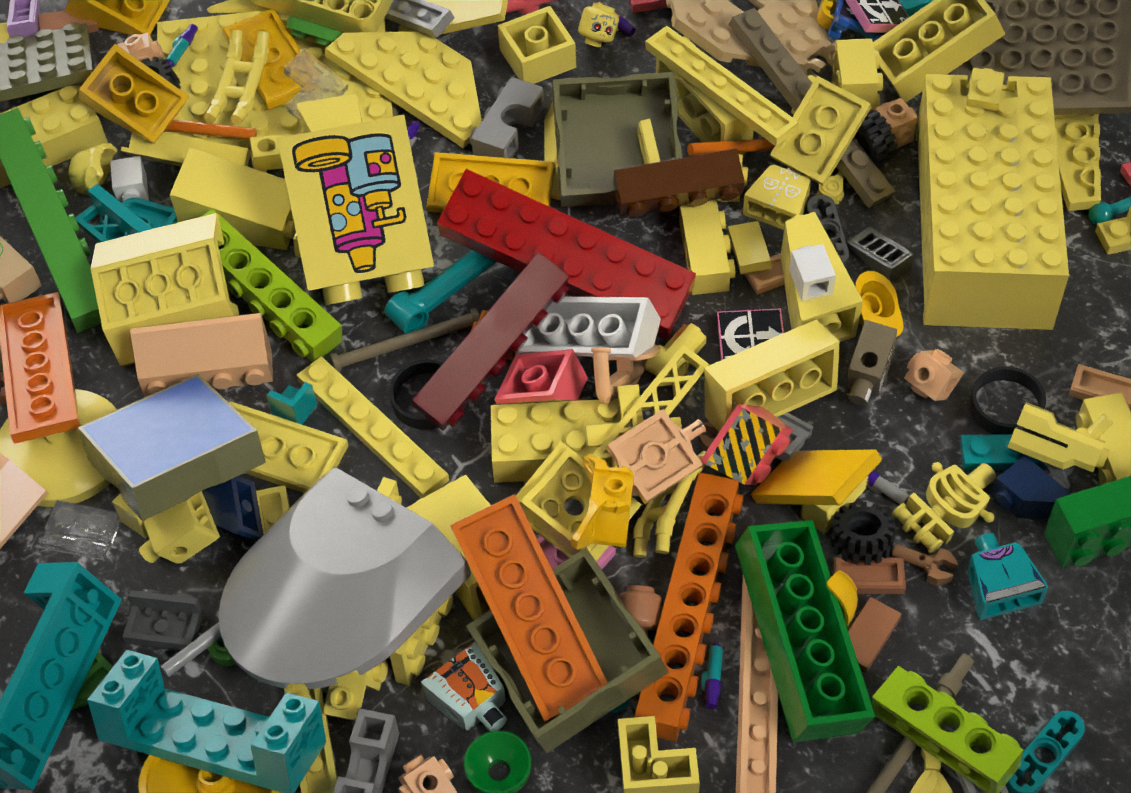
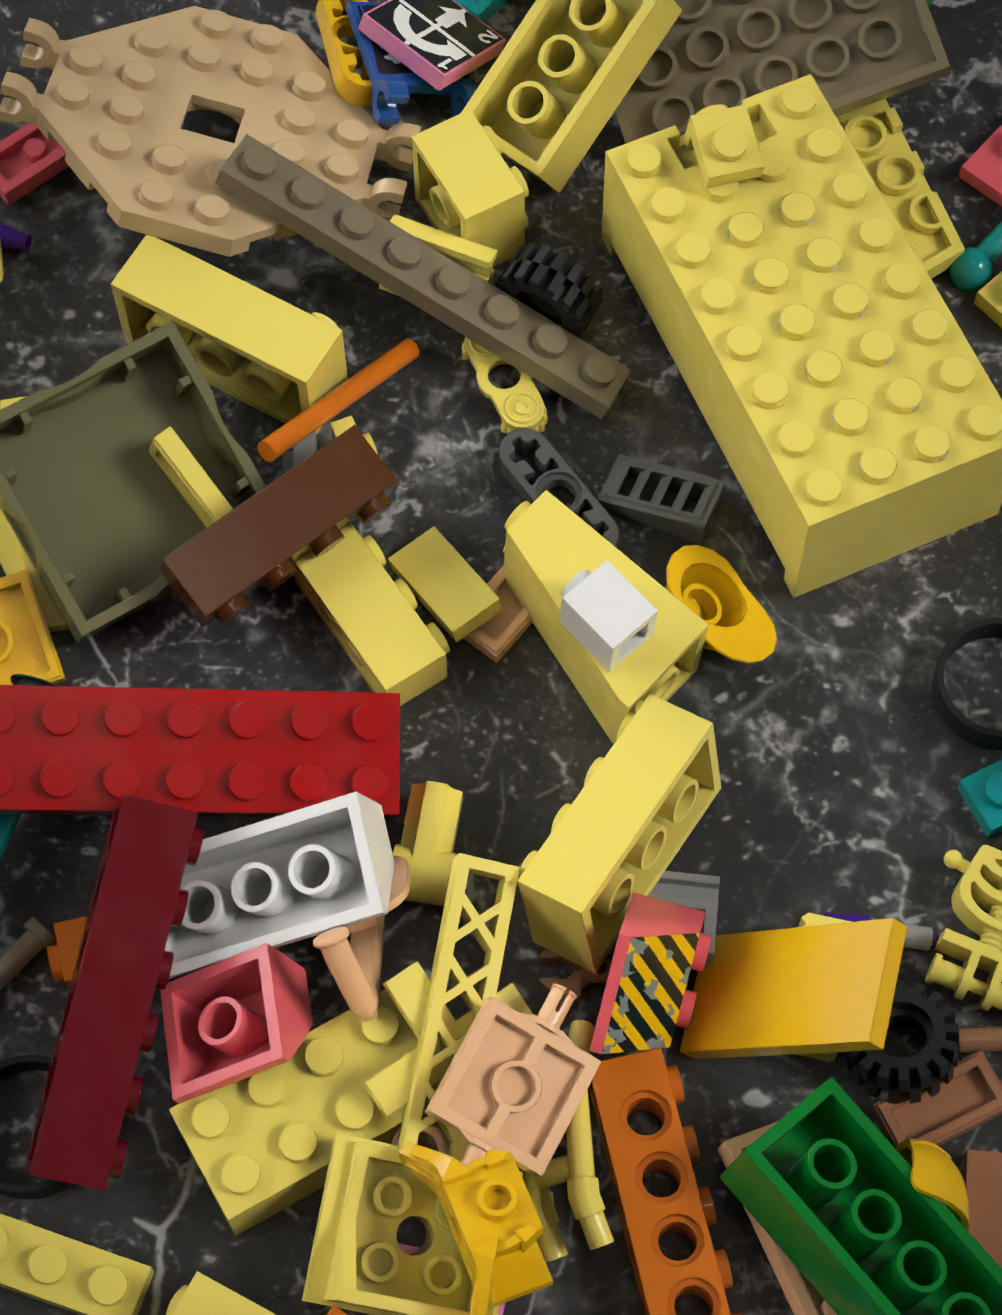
camera: 30 degrees left, 10 degrees up
light yellow plate [645,26,799,147] -> none
tile [717,308,784,360] -> none
light yellow torso [743,165,811,230] -> none
light yellow plate [770,76,871,186] -> none
dark tan torso [847,320,897,405] -> none
light nougat brick [875,98,918,149] -> none
light nougat brick [904,349,964,401] -> none

